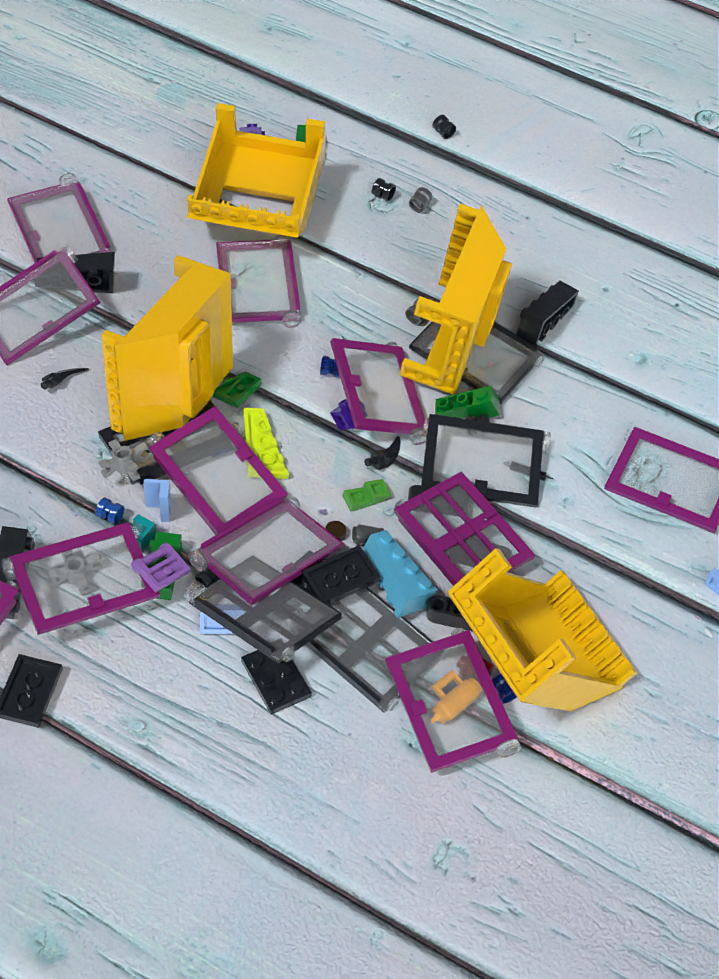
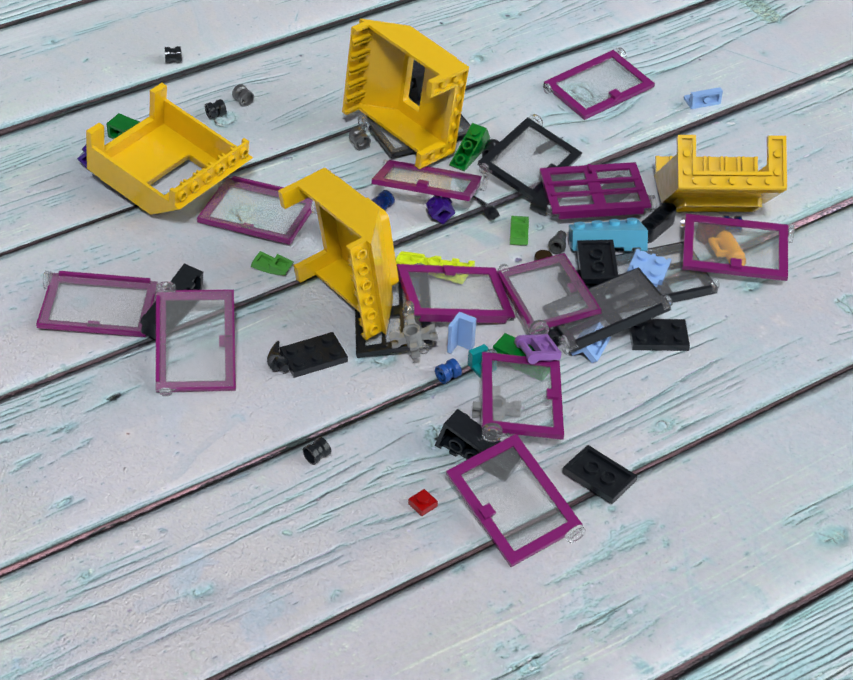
camera: 60 degrees left, 10 degrees down
none -> black plate [279,332,348,378]
none -> light blue plate [627,249,672,288]

